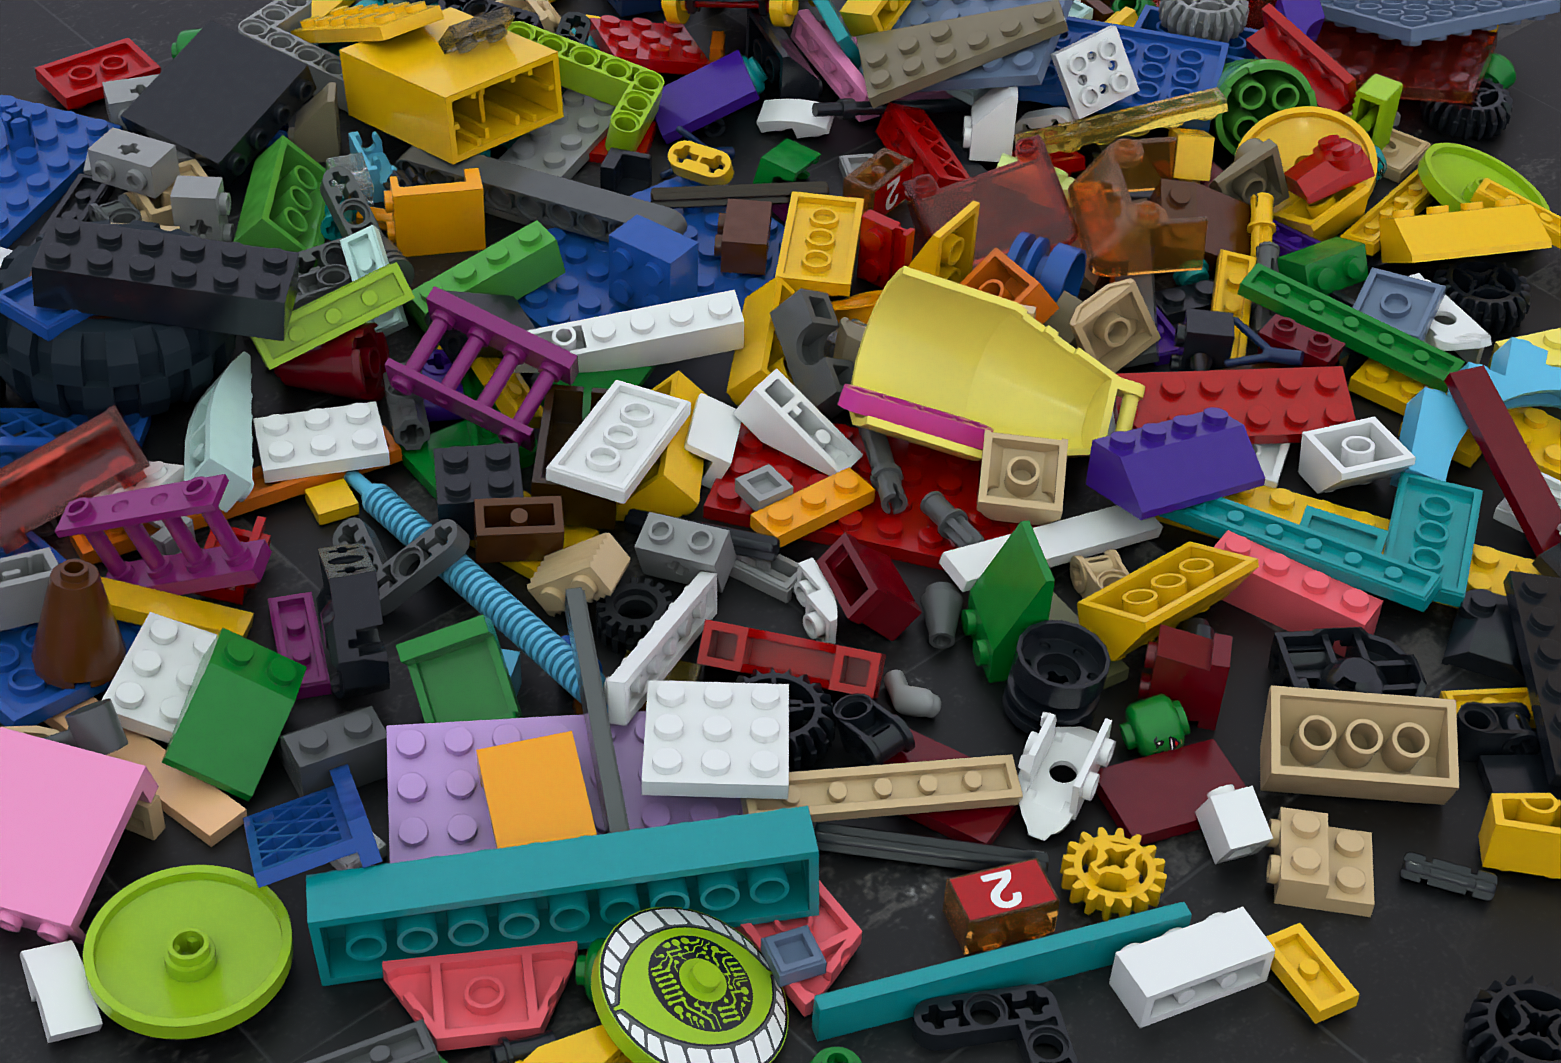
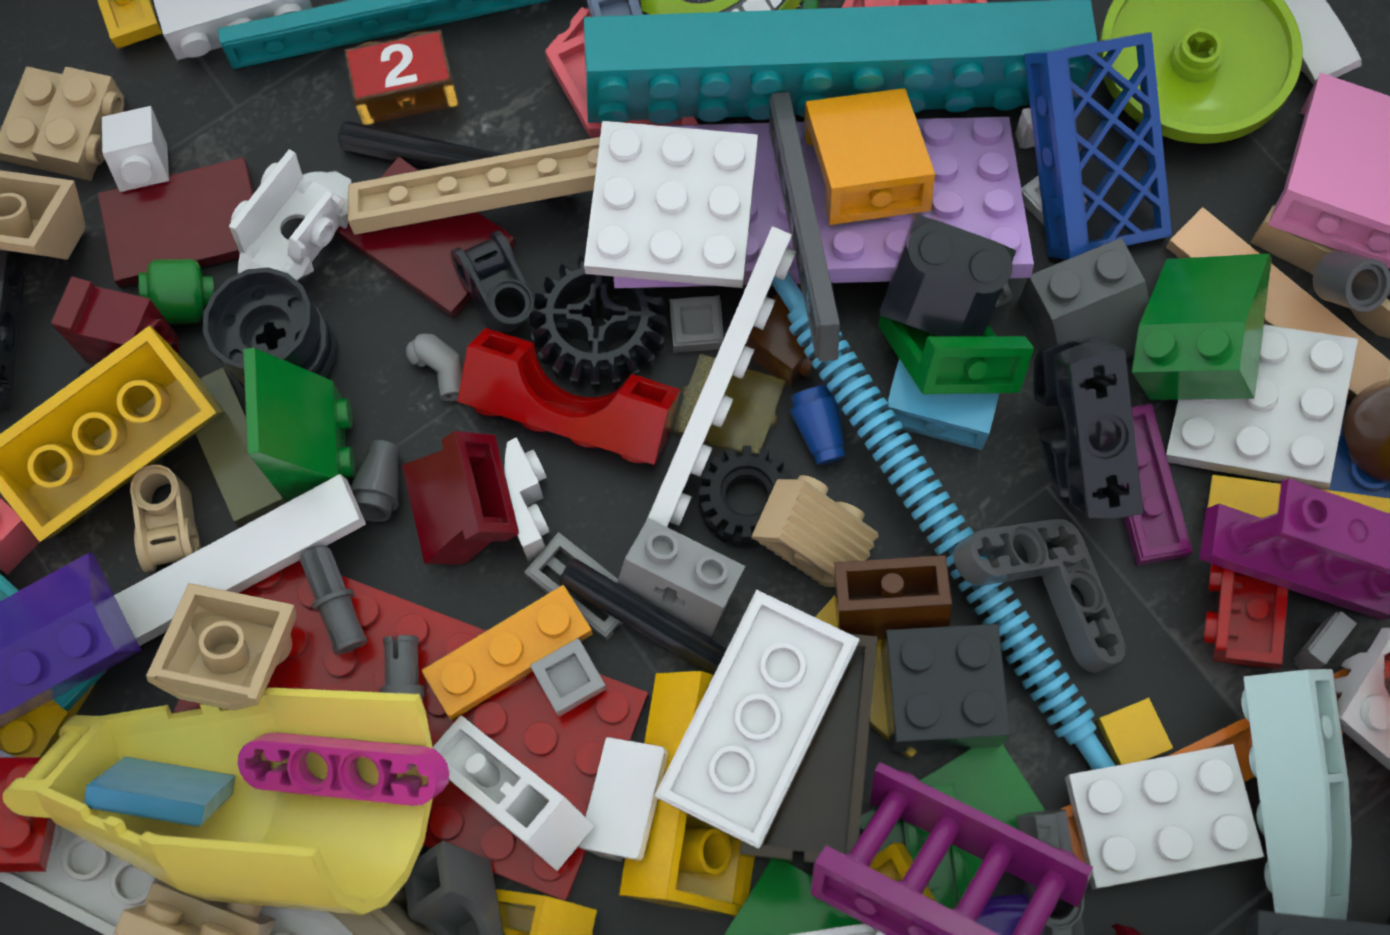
camera: 170 degrees left, 30 degrees up
yellow gear [1060,827,1167,921] -> none
none -> dark azure tile [84,756,236,827]
none -> black slope [878,214,1016,336]

